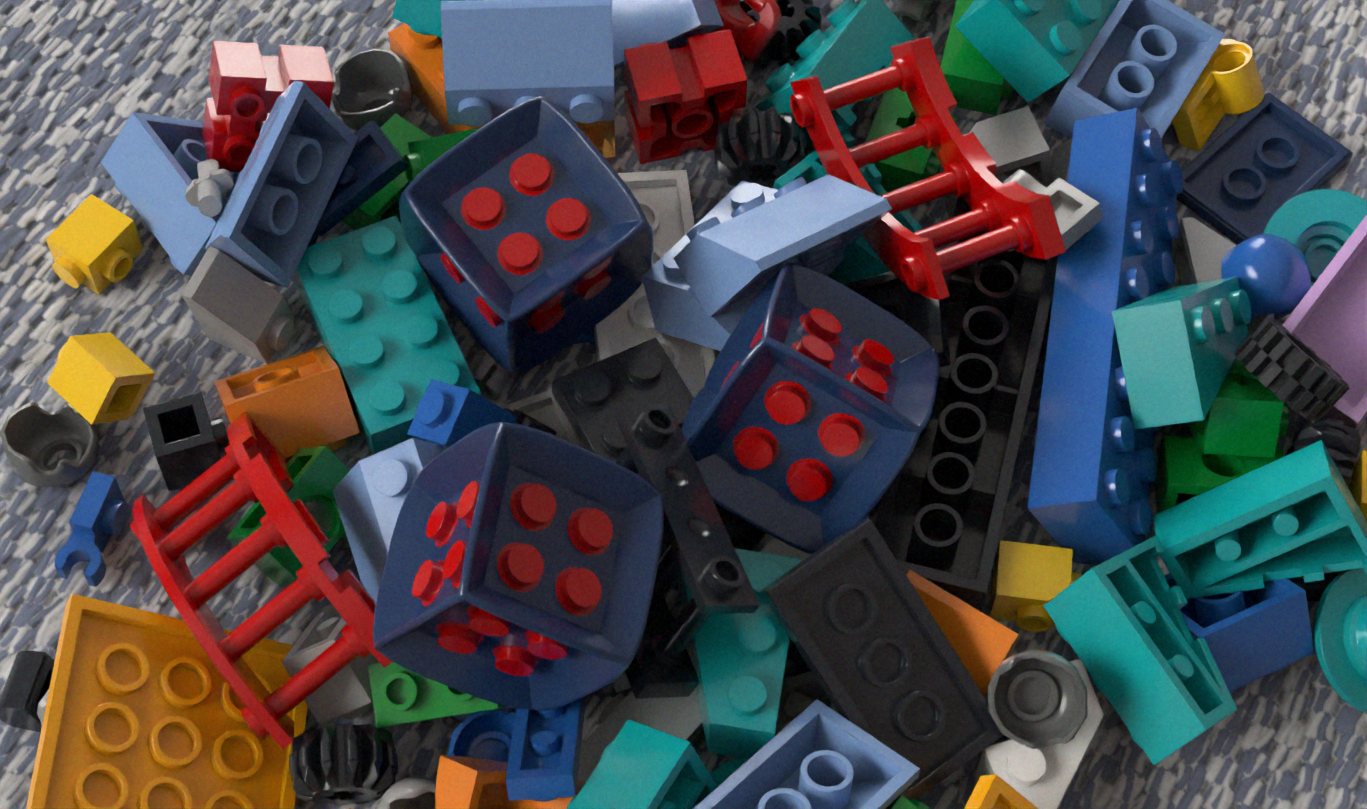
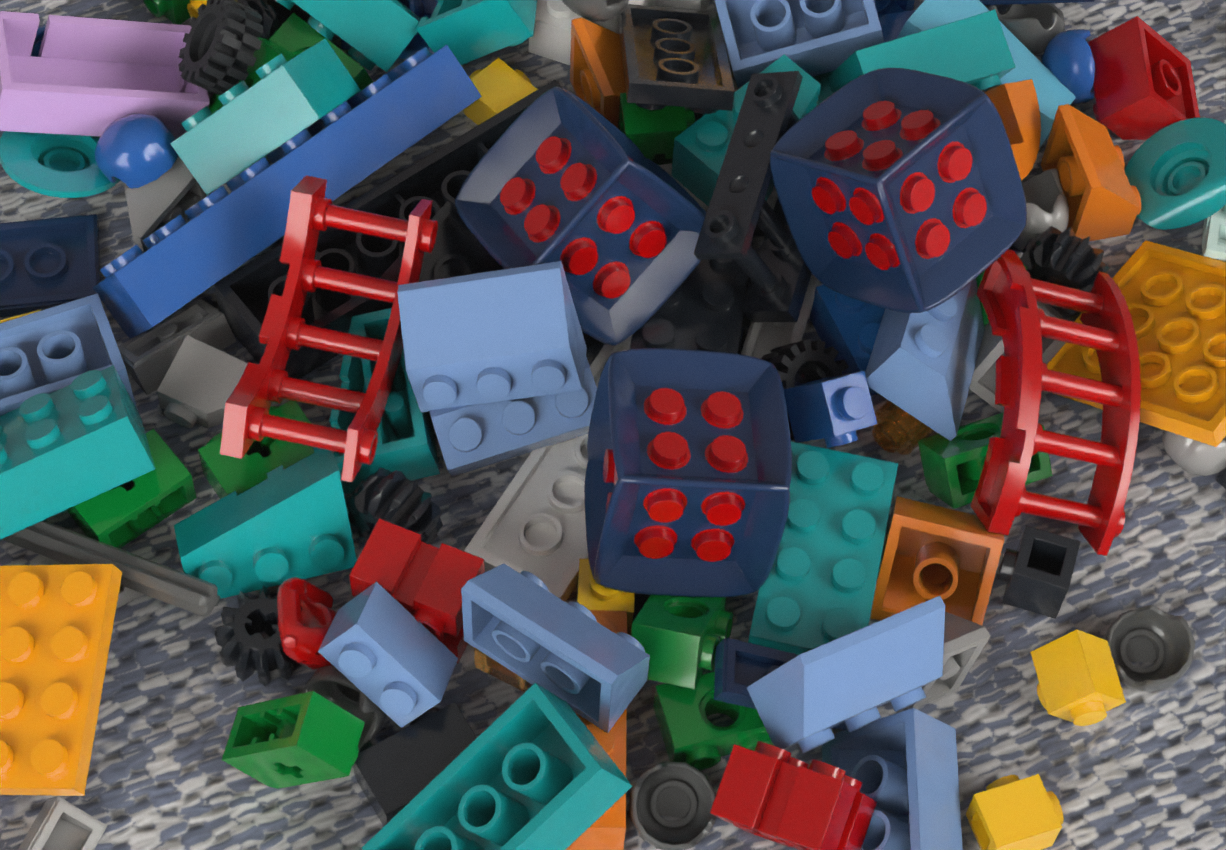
camera: 145 degrees left, 0 degrees up
blue plate [55,471,128,587] -> none
light grey piece [185,159,235,217] -> none
light grey plate [1003,169,1103,250] -> none

